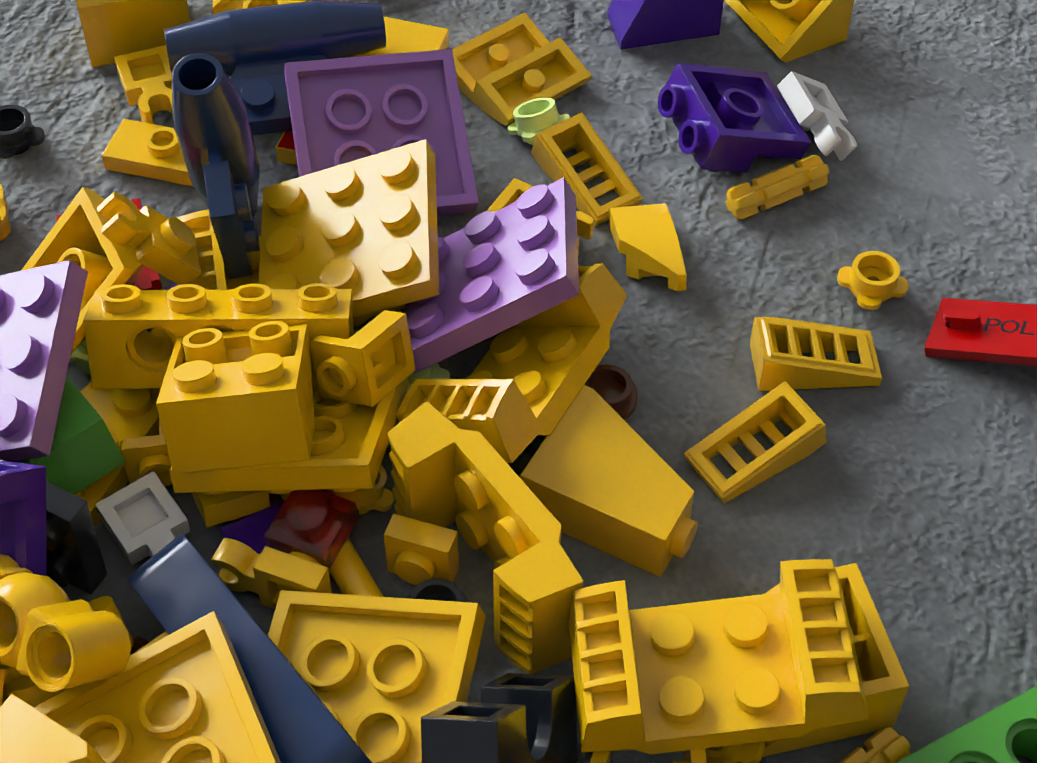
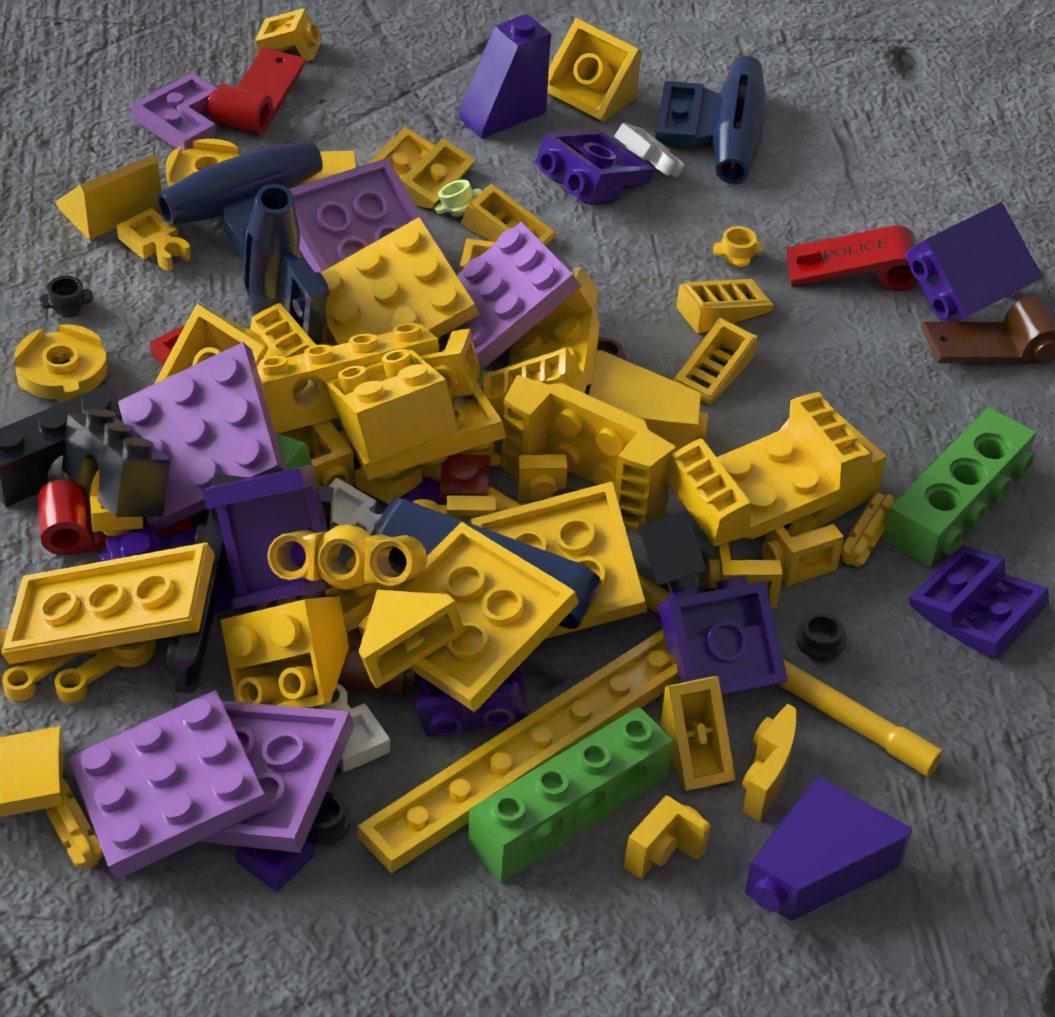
camera: 25 degrees left, 5 degrees down
yellow plate [97,192,202,285] -> none
yellow plate [102,118,194,187] -> none
yellow slope [609,203,687,291] -> none
yellow axle [725,155,830,220] -> none
none -> dark blue plate [656,56,766,184]

